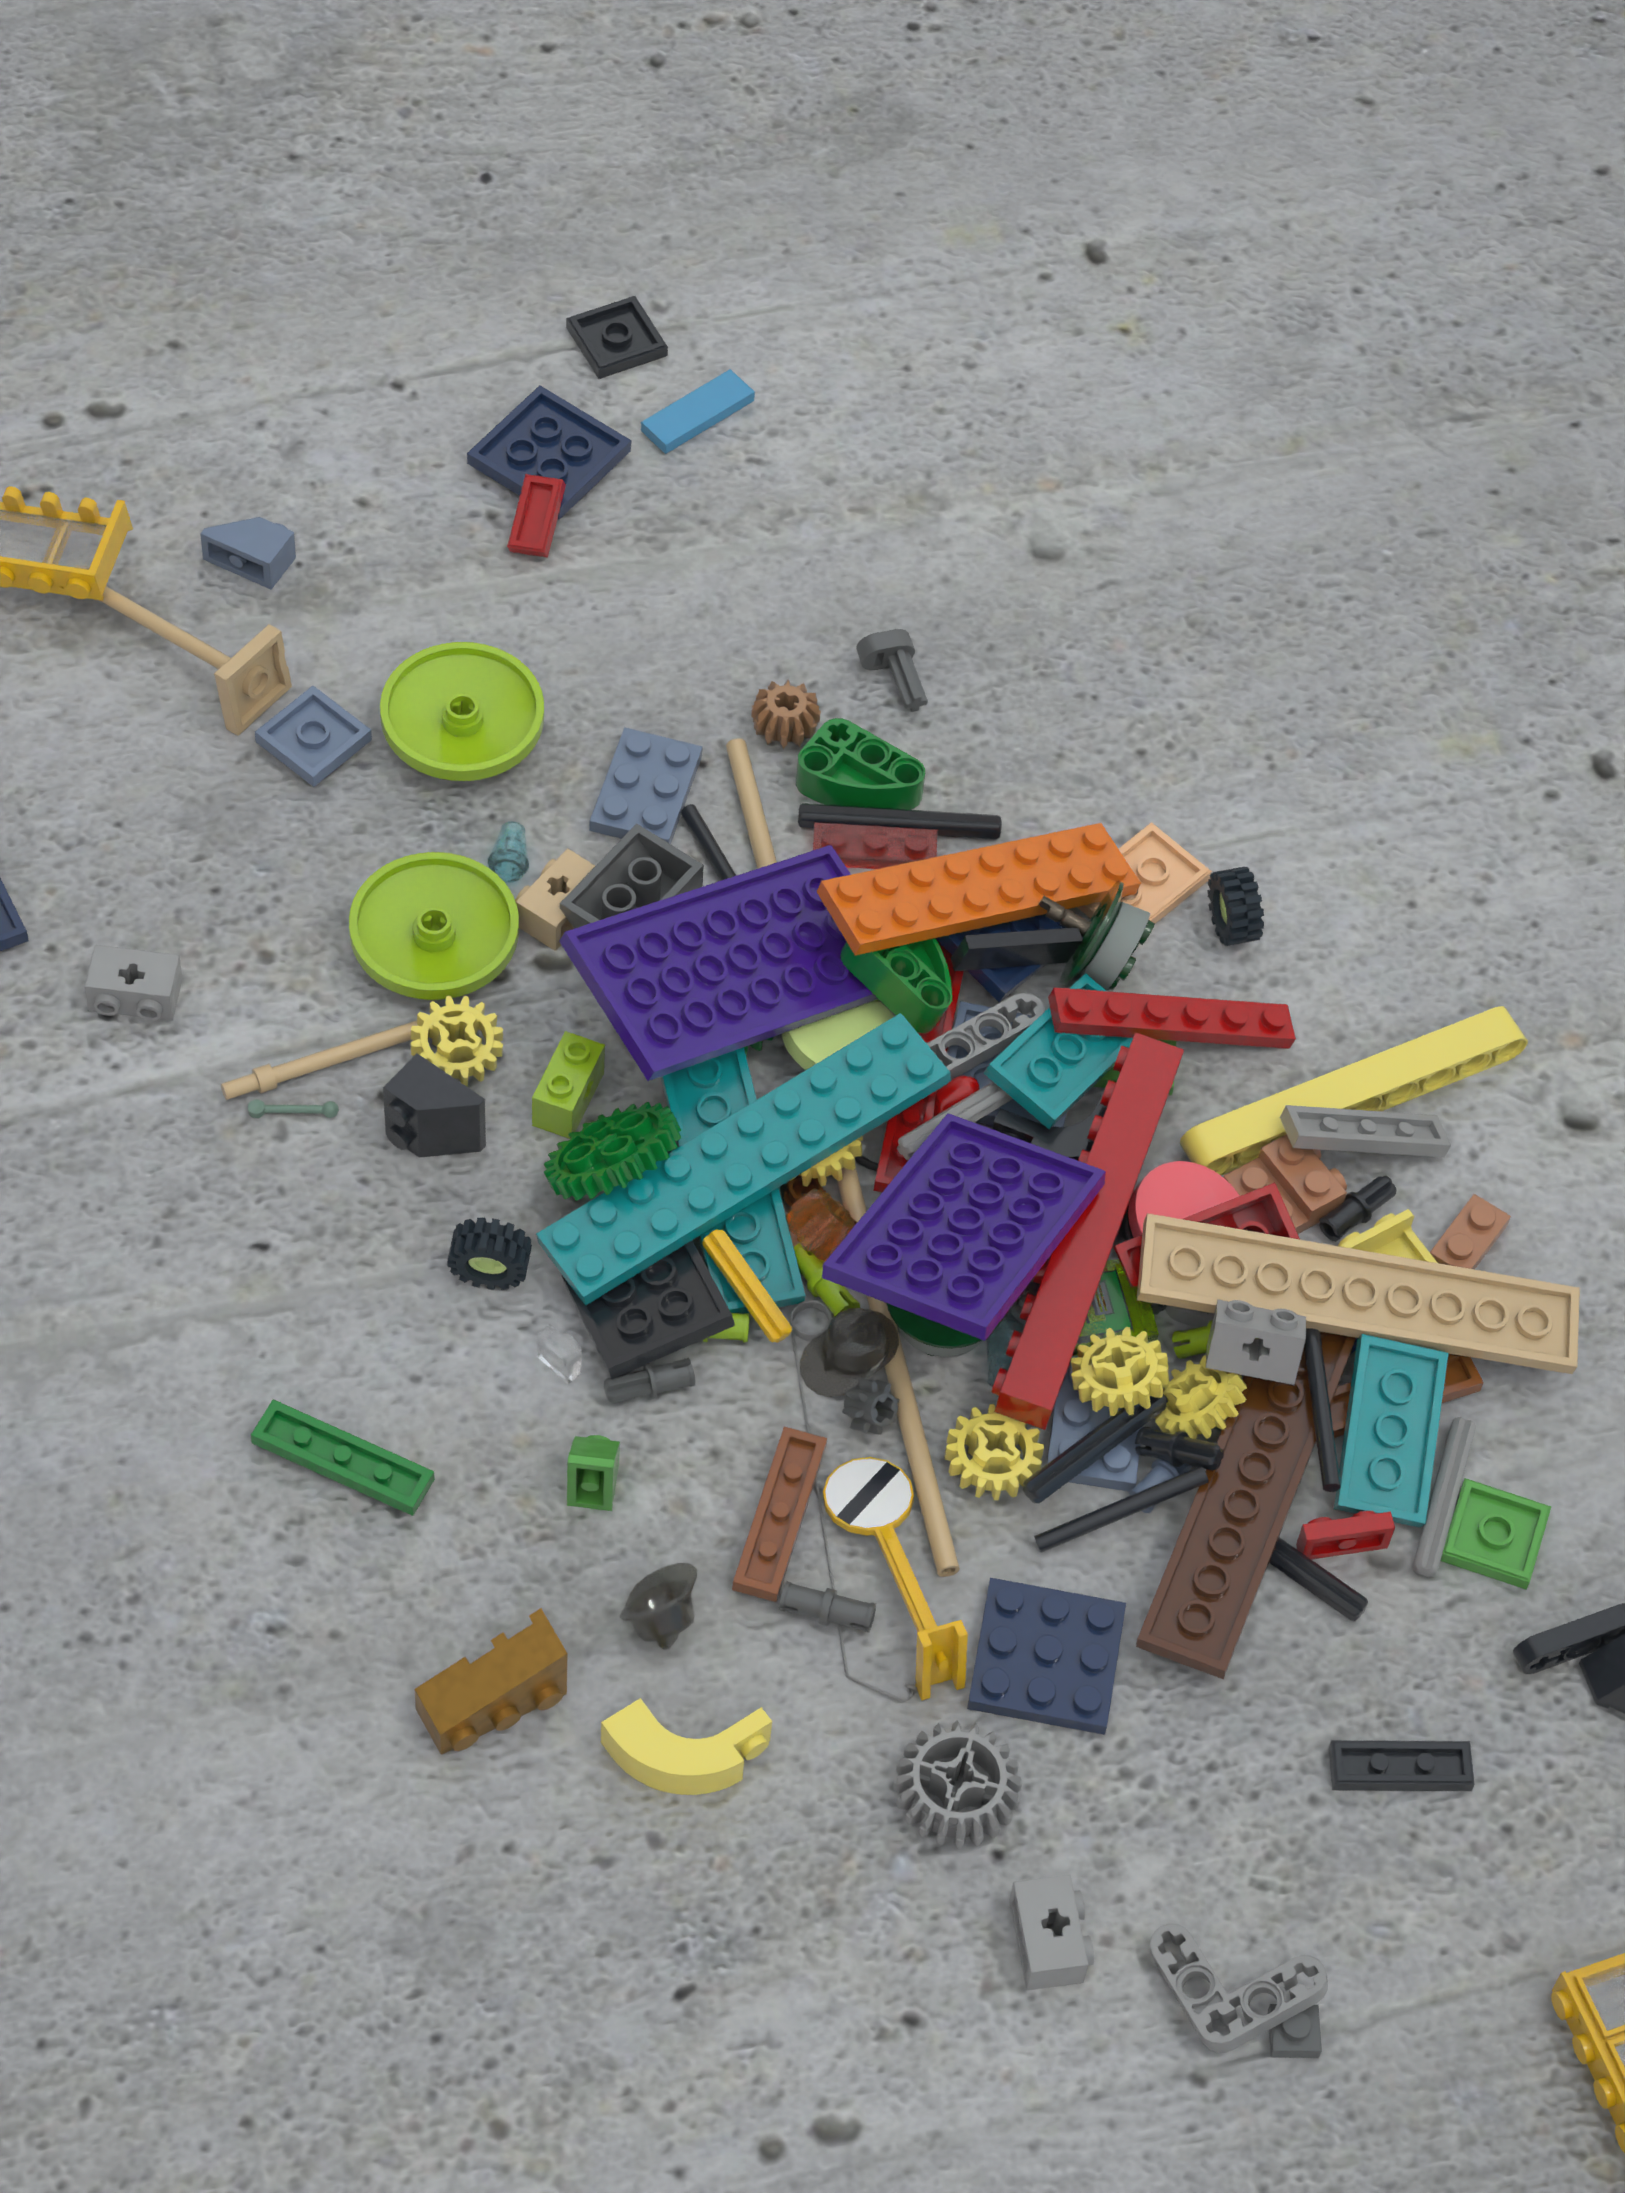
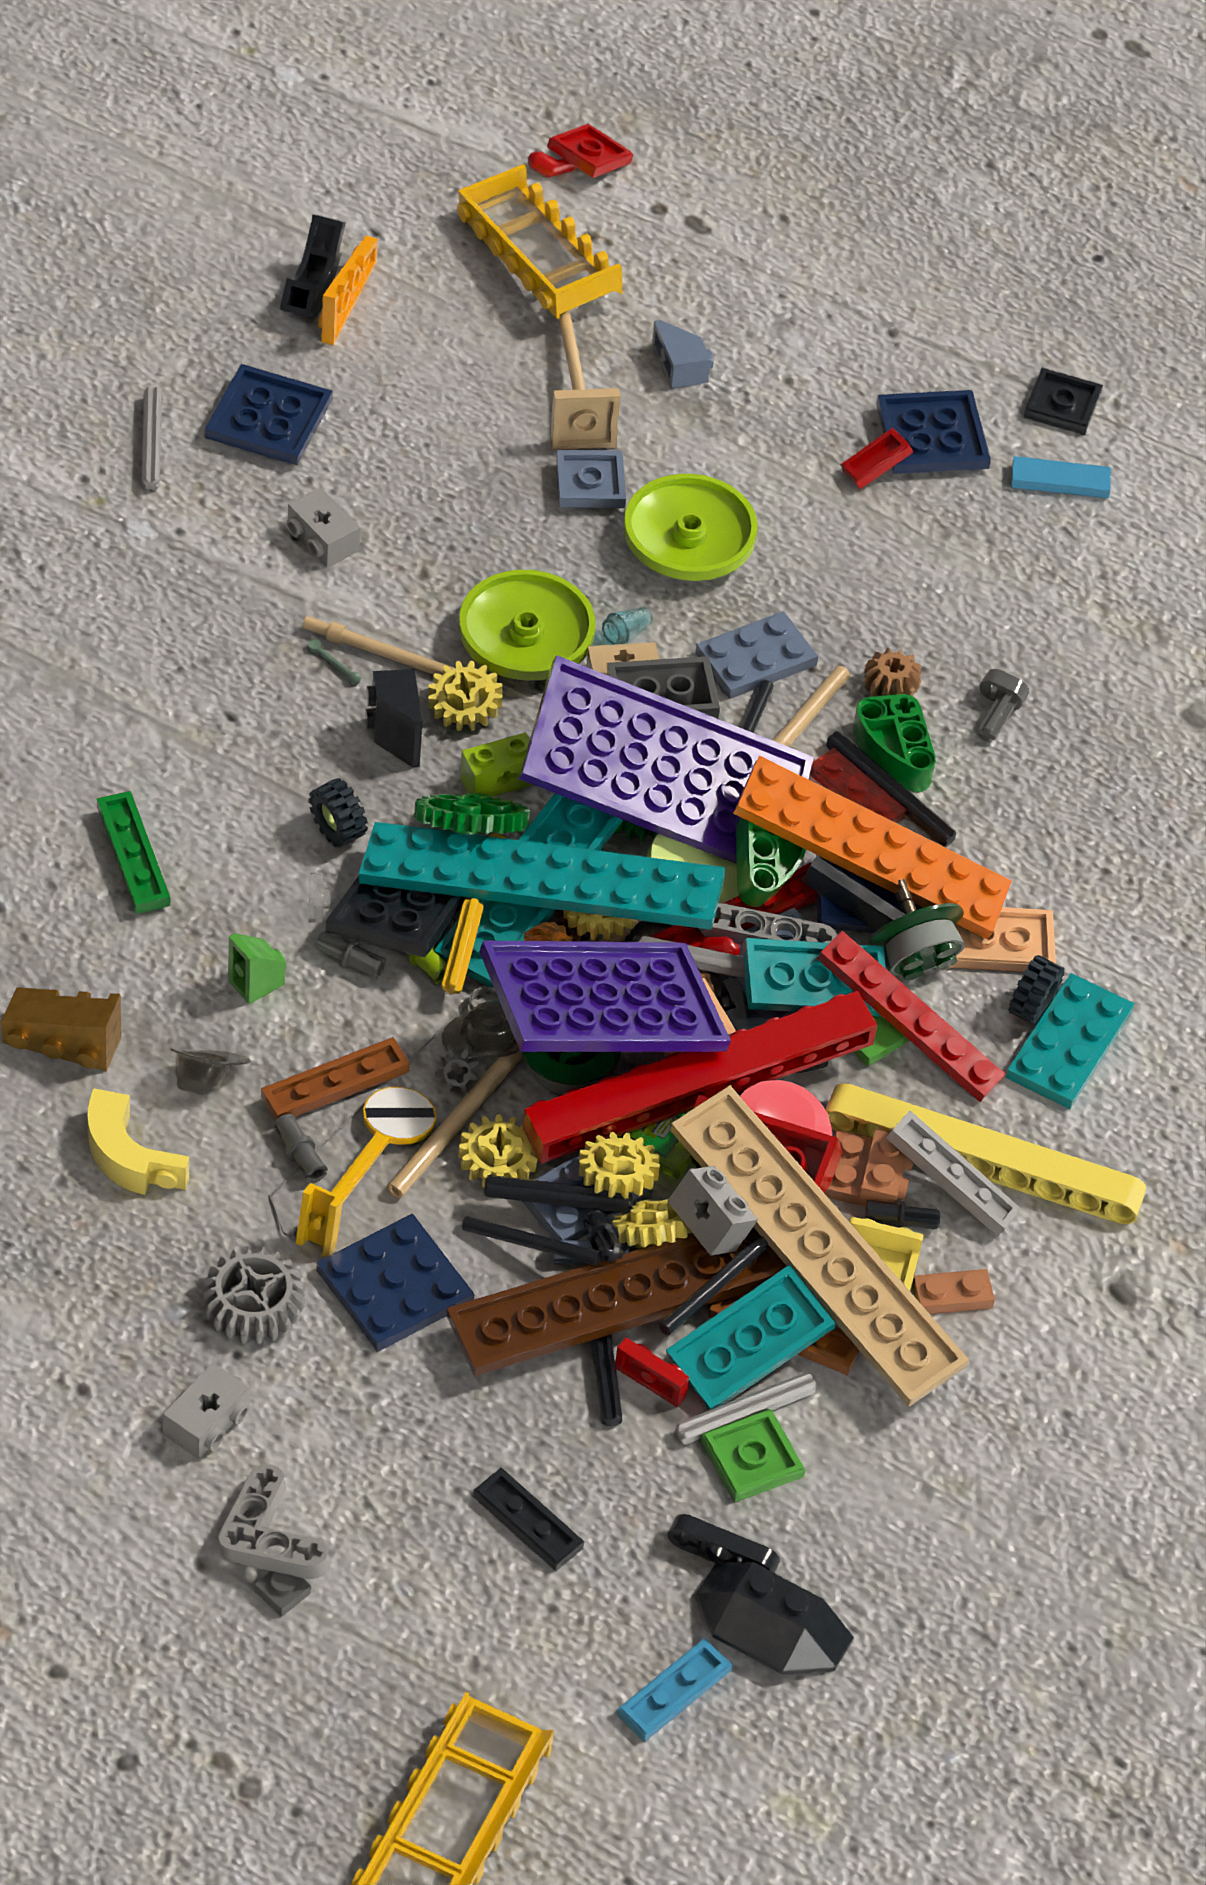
camera: 45 degrees right, 5 degrees down
none -> teal plate [1006,973,1135,1109]

